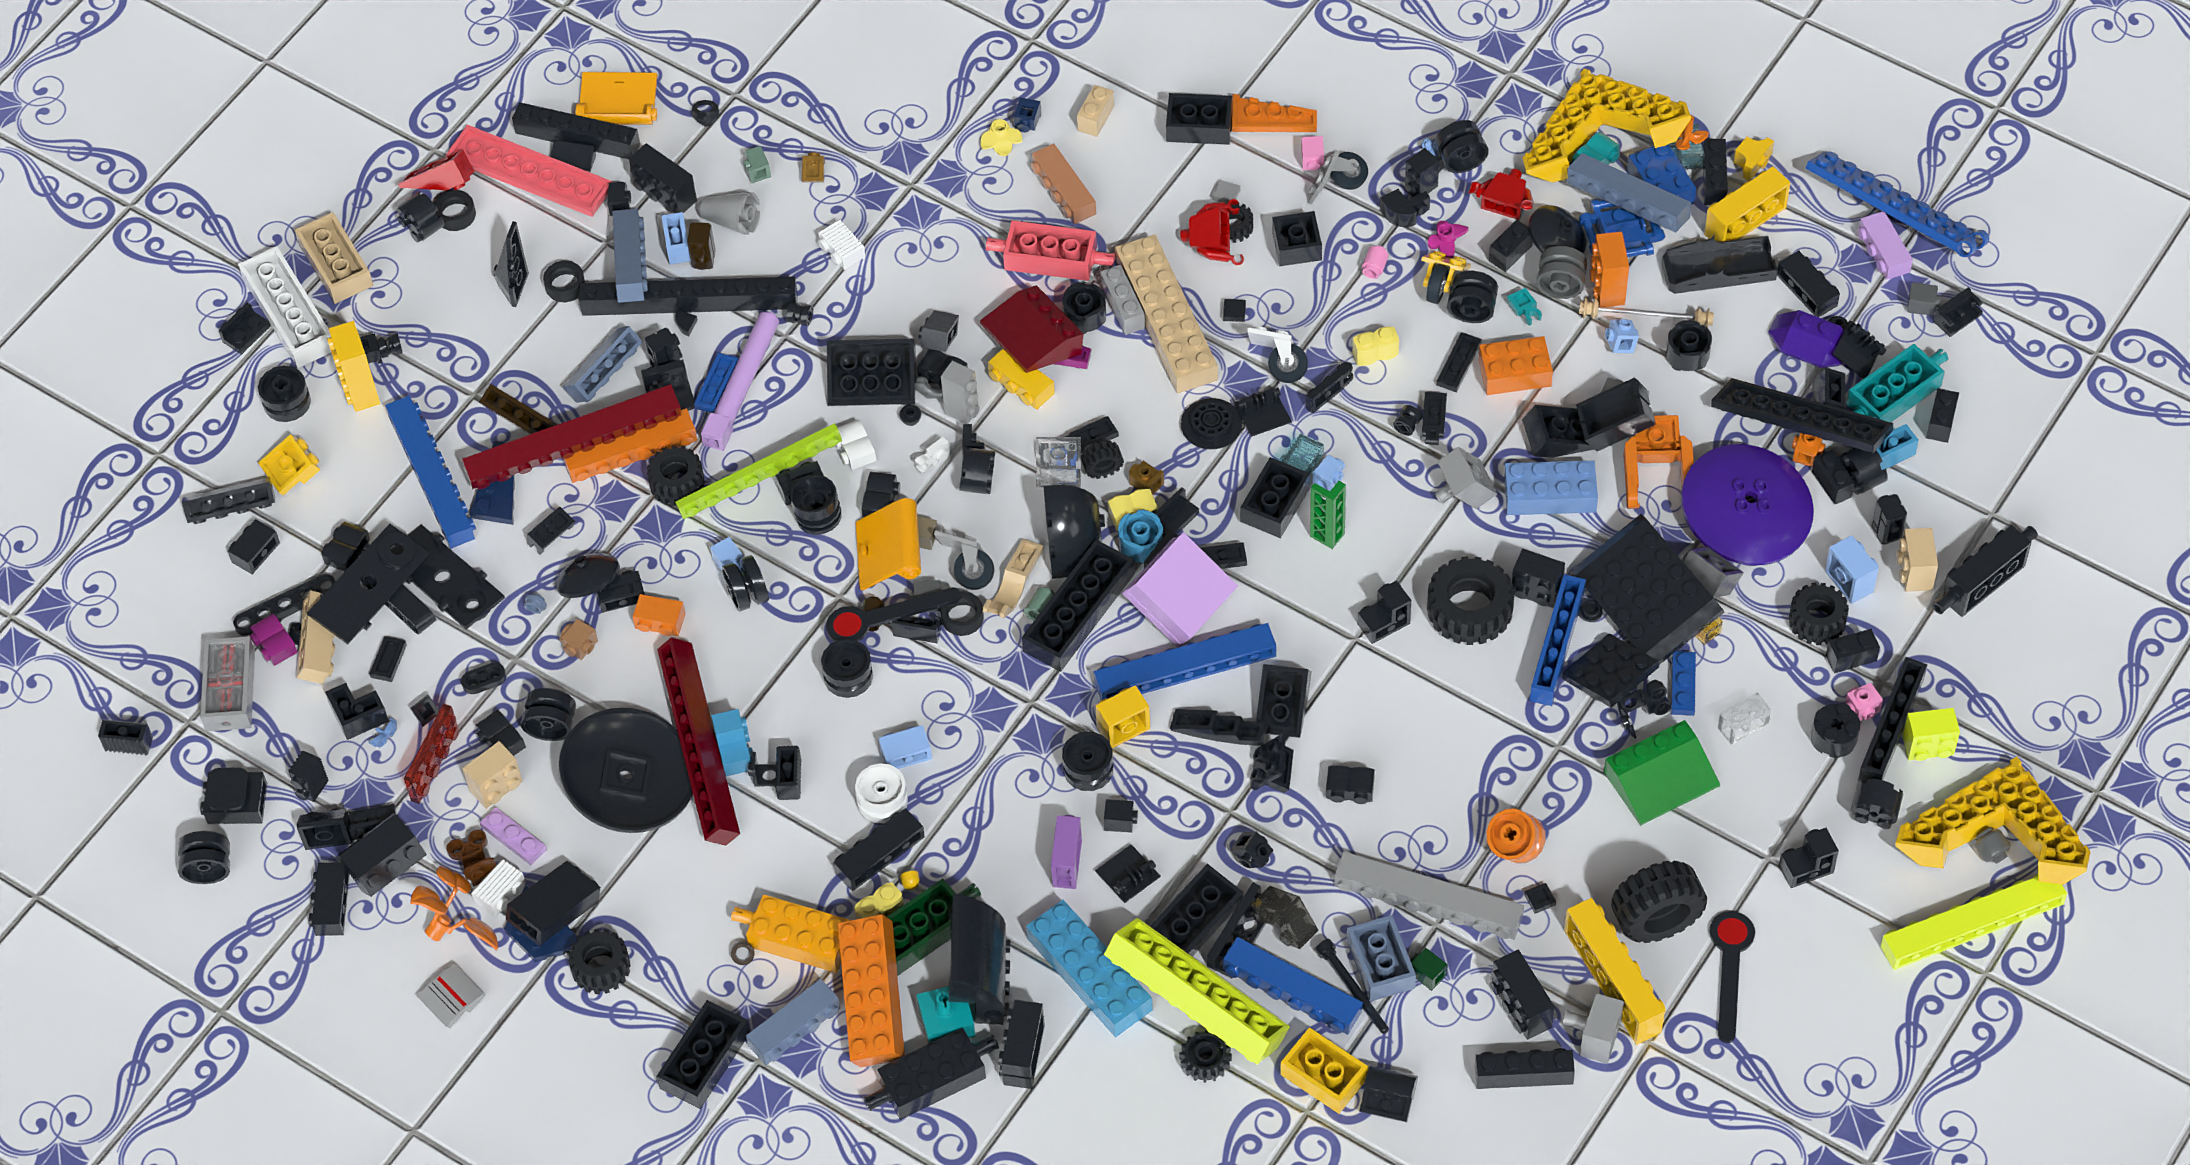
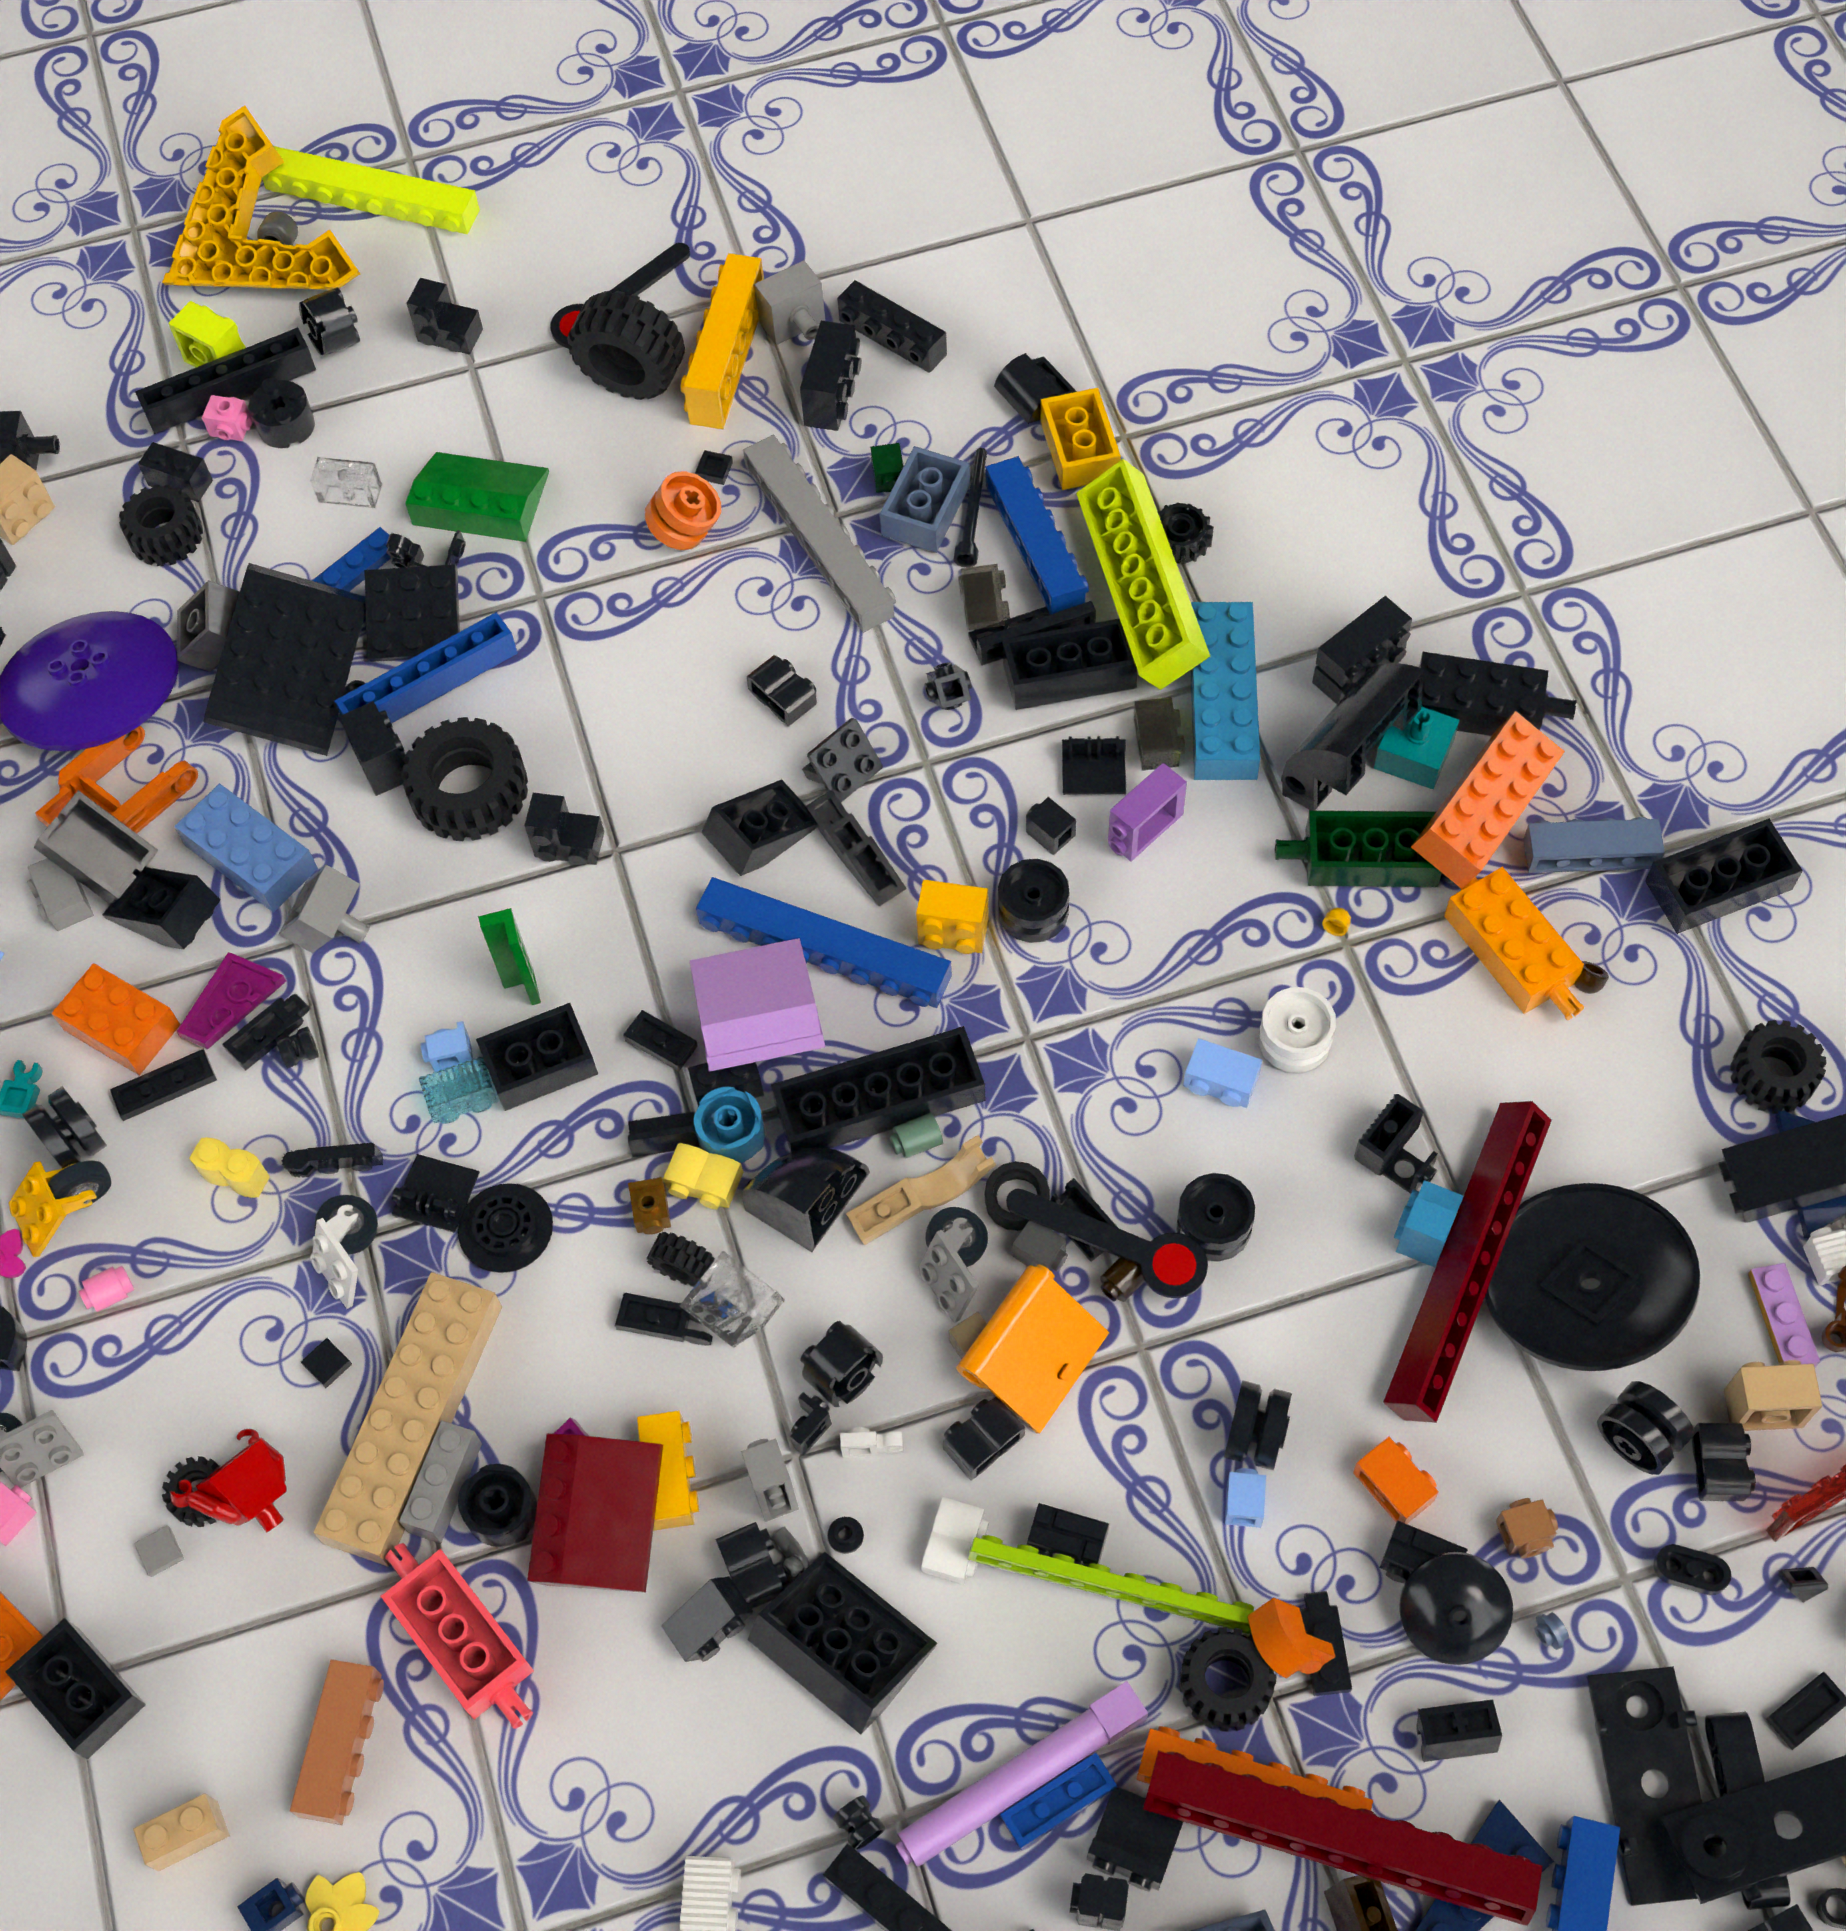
camera: 140 degrees left, 5 degrees up
black wheel [790,475,842,535] -> none
black brick [833,808,925,892] -> none
light yellow brick [854,882,904,919] -> none
black brick [1272,211,1322,266] -> none
light blue brick [1825,535,1879,604] -> none
none -> magenta wing [177,952,287,1049]
none -> clear smoke brick [1133,697,1185,771]
none -> orange brick [1247,1598,1335,1679]
none -> black hinge [1300,1591,1352,1696]

